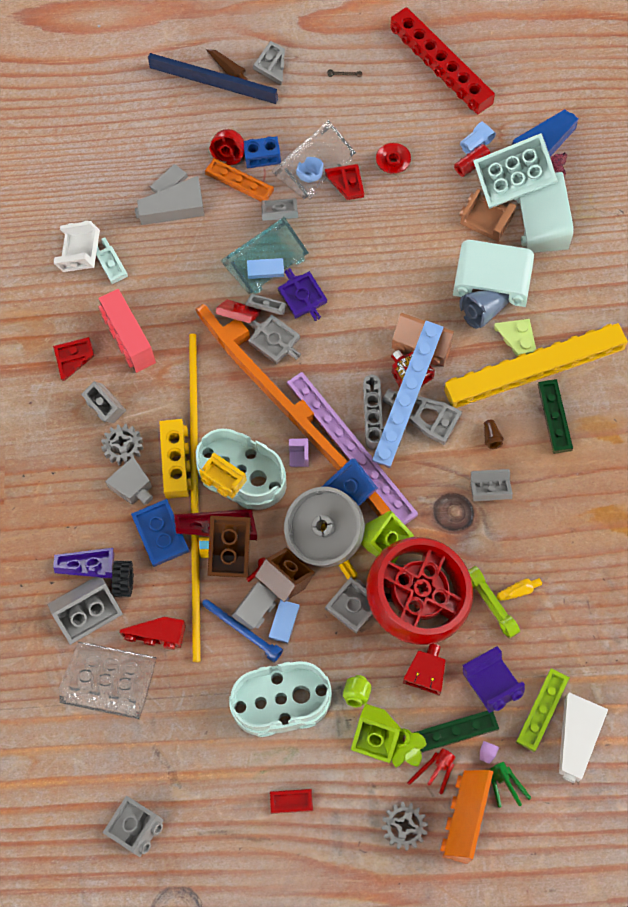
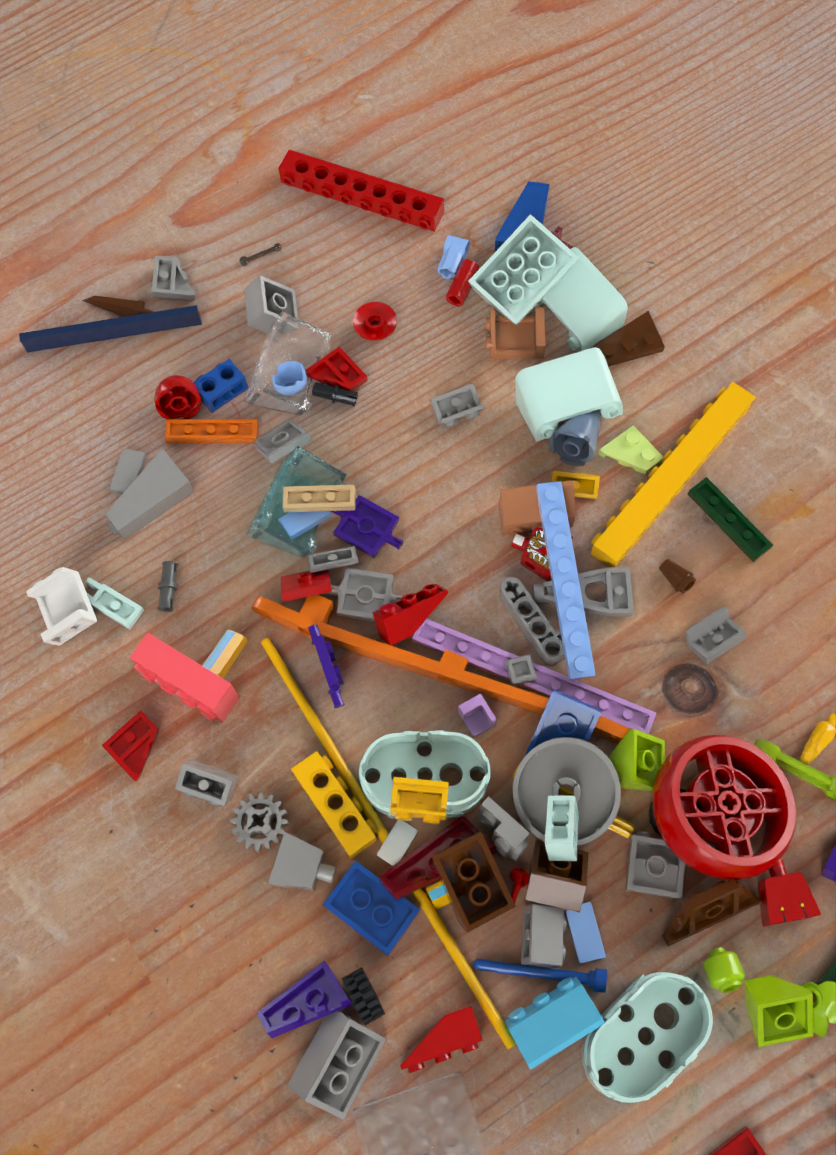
camera: 30 degrees left, 0 degrees up
none -> dark grey pin [157,561,178,612]
none -> yellow slope [202,629,248,678]
none -> light grey slope [244,276,299,333]
none -> tan plate [283,485,356,512]
none -> dark purple plate [308,625,345,708]
none -> black axle [312,383,358,407]
none -> red slope [372,584,448,646]
none -> white sticker [377,820,418,866]
none -> light grey bracket [429,383,485,428]
none -> light grey plate [477,796,530,861]
none -> light grey tile [505,654,537,686]
none -> medium azure slope [505,977,605,1070]
none -> light aqua brick [545,796,579,861]
none -> yellow slope [551,470,600,499]
none -> reddish brown wing [593,311,665,367]
none -> reddish brown wing [662,878,761,946]

